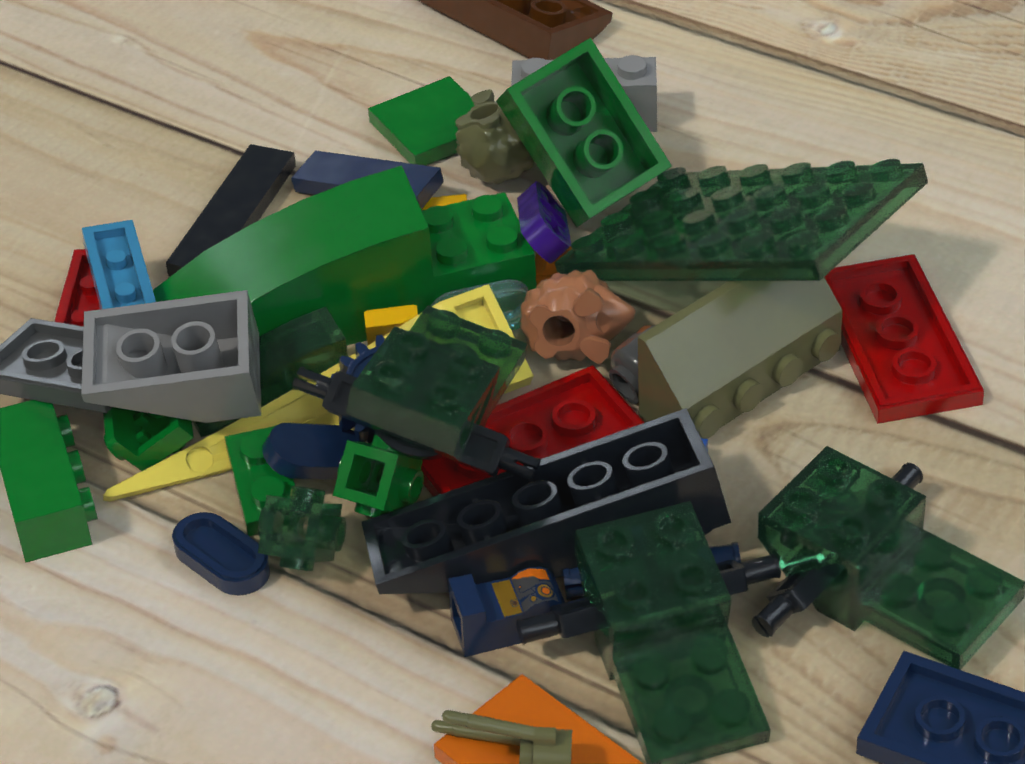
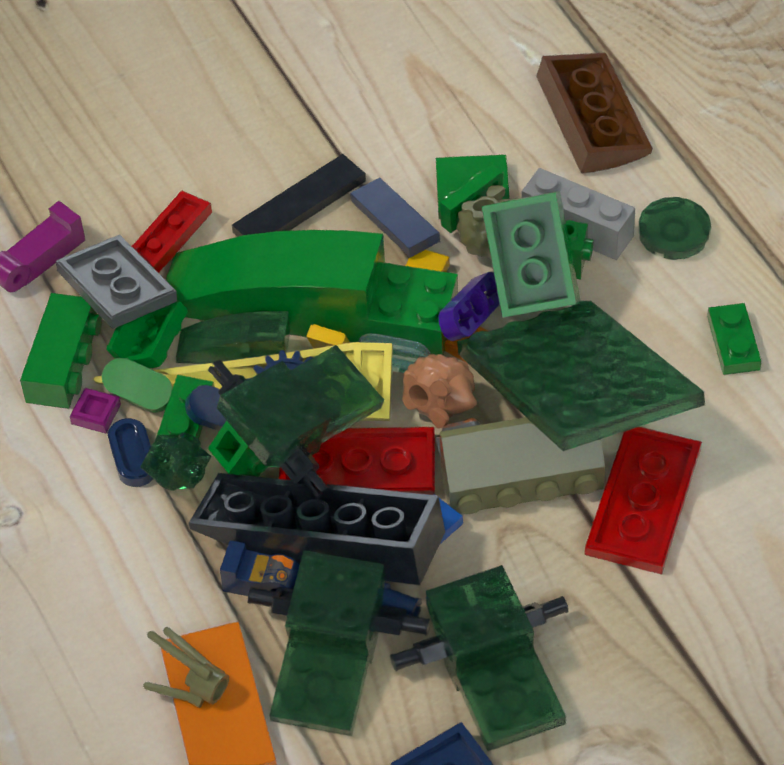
camera: 30 degrees right, 10 degrees up
light grey slope [81,290,261,423] -> none
dark azure plate [82,220,156,309] -> none
none -> magenta tile [70,388,121,434]
none -> green tile [102,358,173,413]
none -> green plate [440,164,503,233]
none -> clear green tile [638,197,711,260]
none -> green plate [707,303,761,375]

